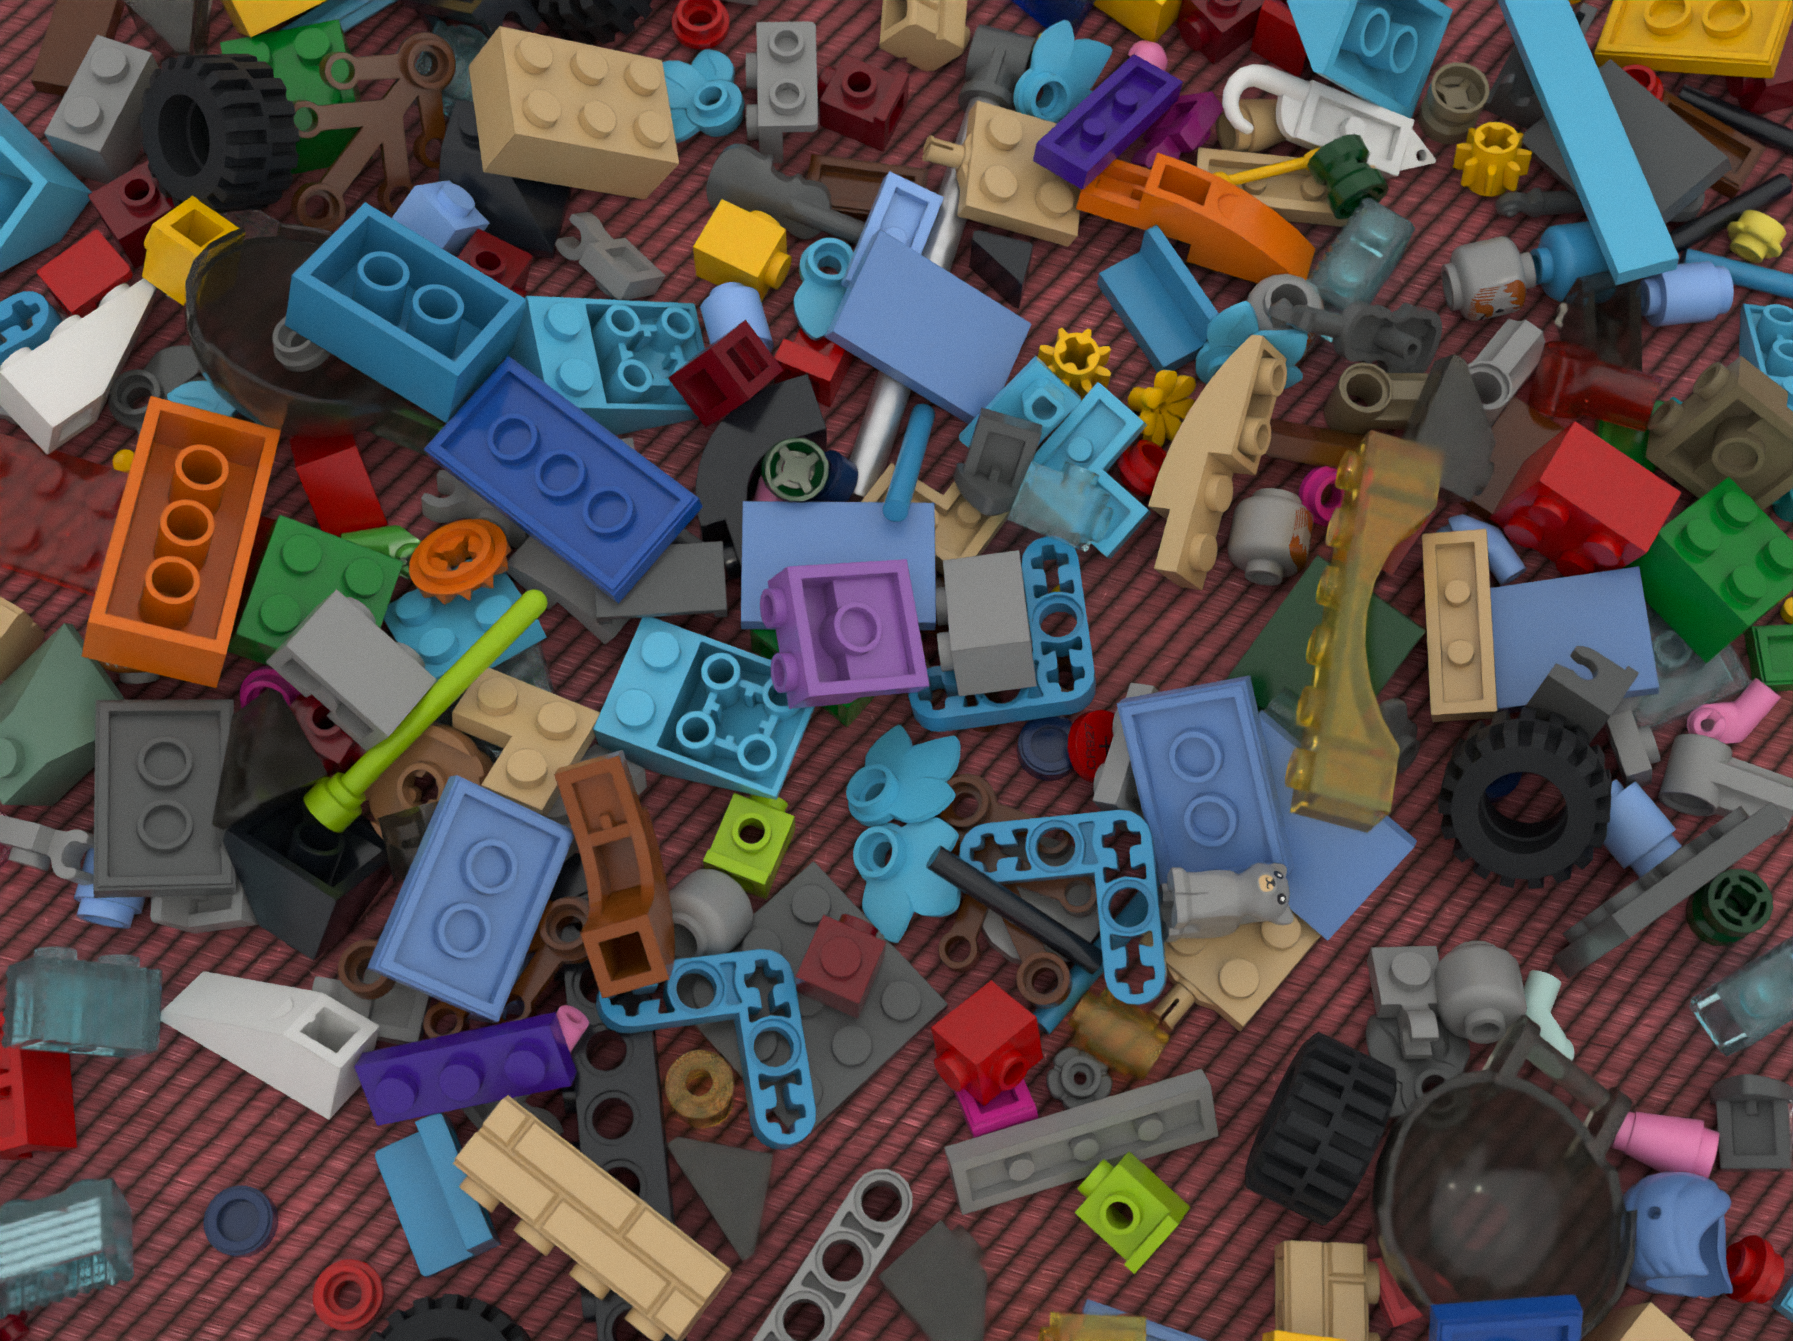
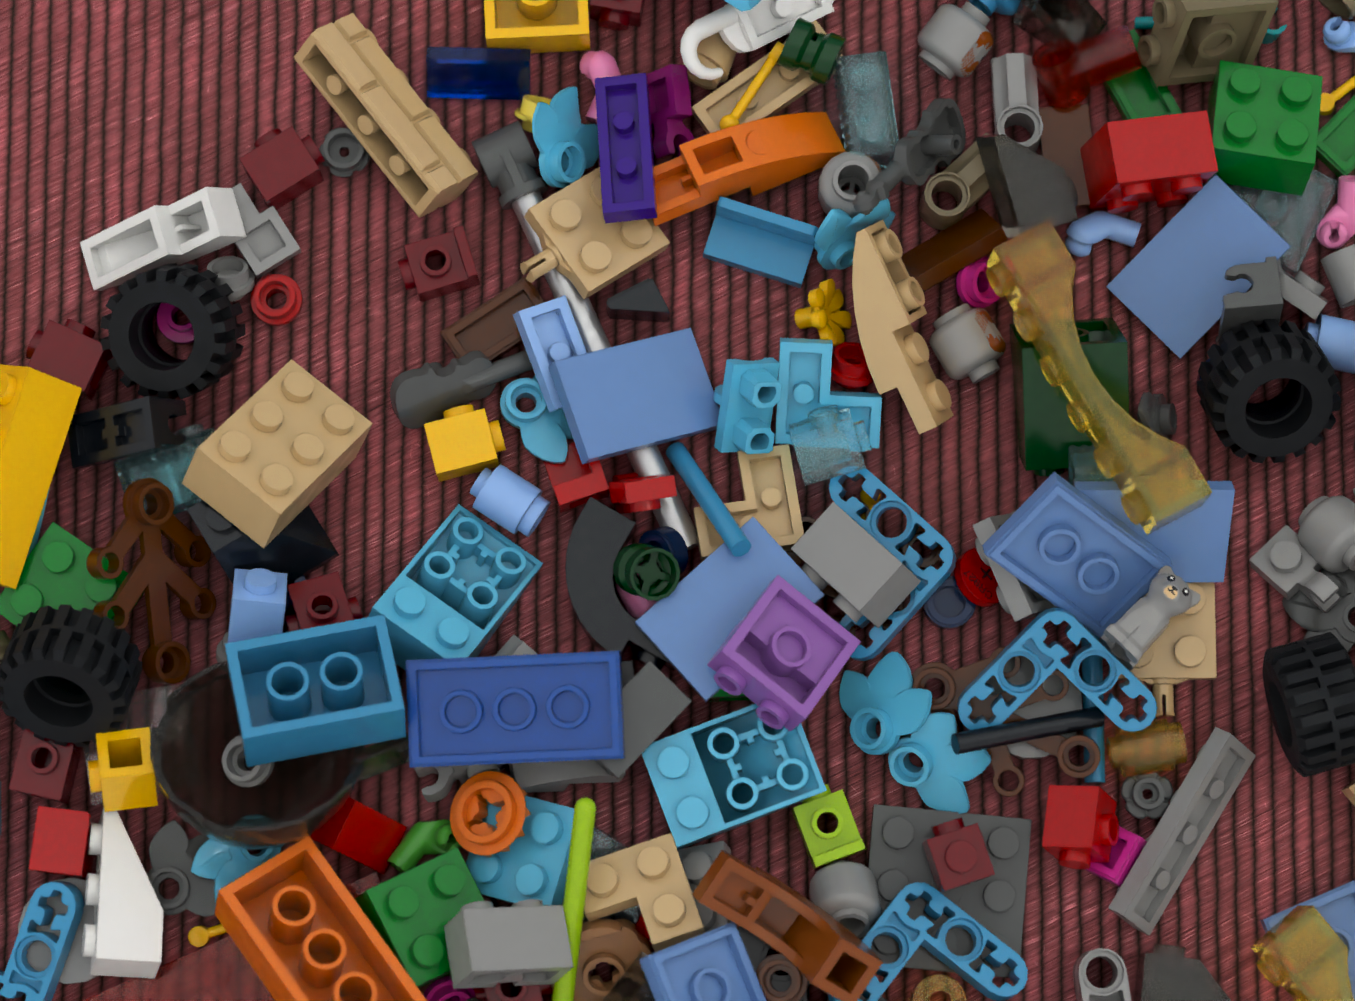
camera: 40 degrees left, 10 degrees up
light grey plate [555,212,666,300] -> none
medium azure plate [662,49,745,143] -> none
dark red brick [668,320,783,428] -> none
light grey bracket [746,21,818,163] -> none
dark grey tile [953,407,1042,516] -> none
yellow gear [1038,328,1111,400] -> none
lime brick [1075,1151,1190,1274] -> none
tan plate [1422,529,1498,722] -> none
none -> red plate [608,472,677,514]

